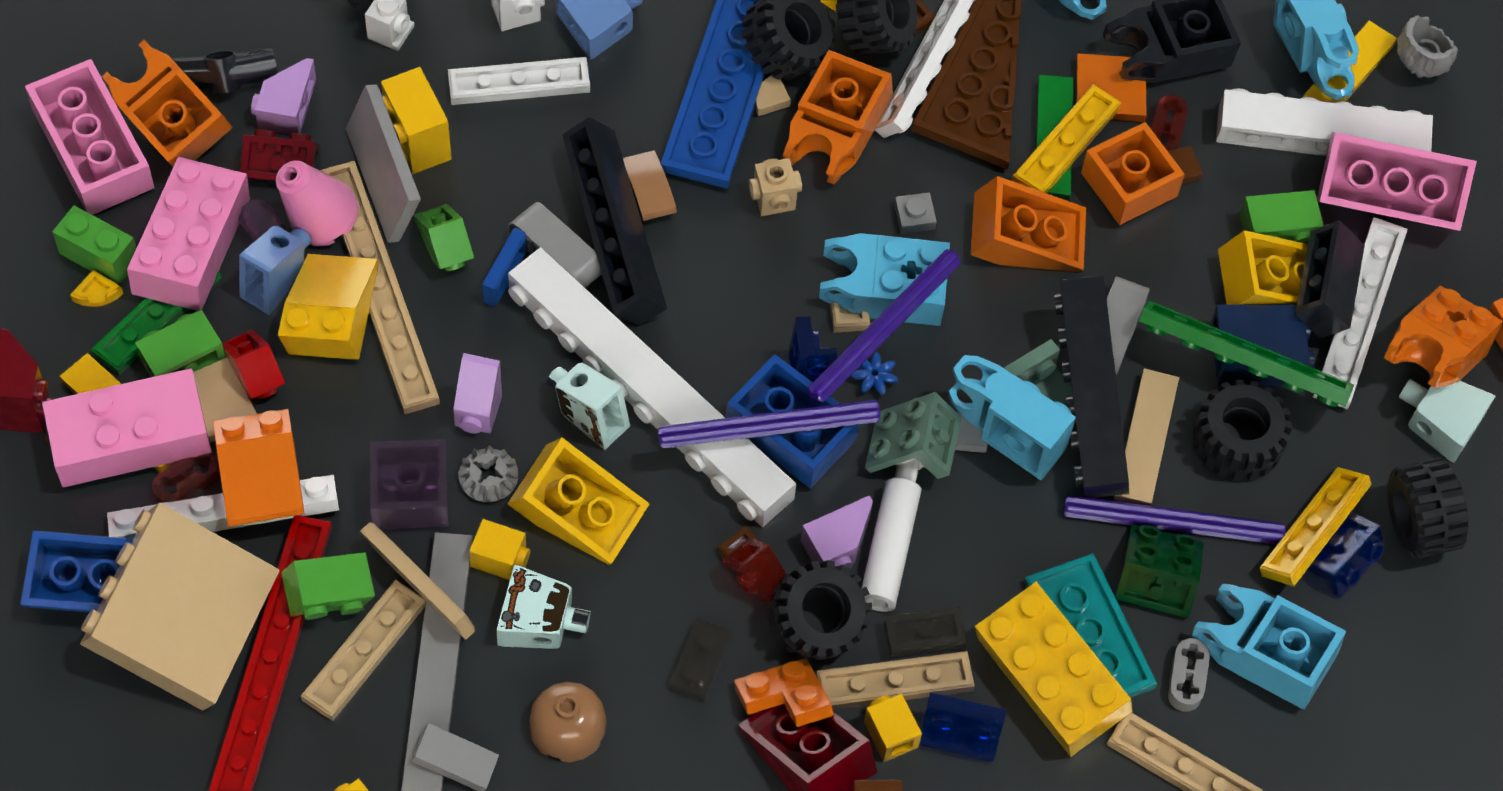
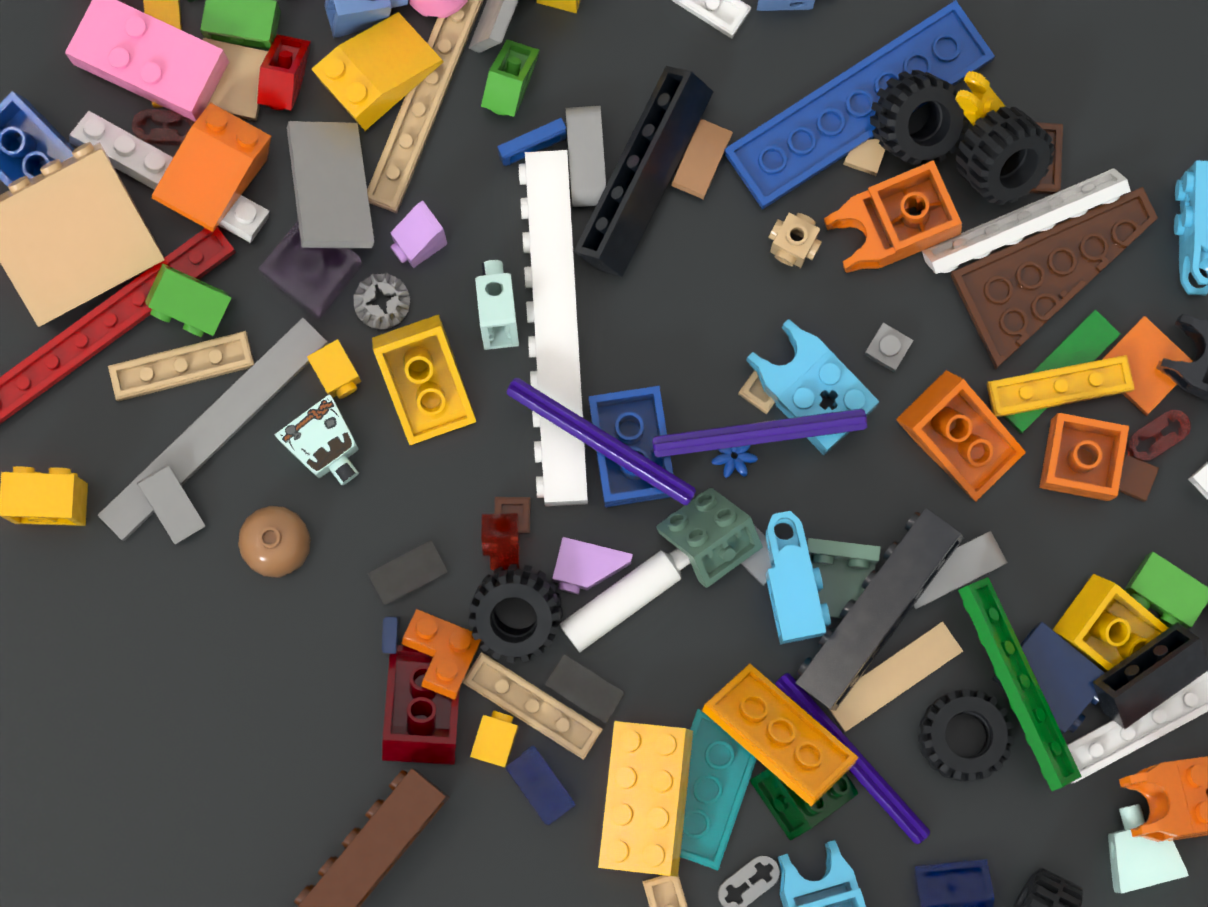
camera: 45 degrees right, 20 degrees up
tan tile [360,522,475,640] -> none
clear blue bracket [788,316,838,382] -> none
yellow tile [1260,467,1372,586] -> none
none -> light grey tile [287,121,374,248]
none -> dark blue tile [382,616,400,654]
none -> light orange tile [702,663,859,807]

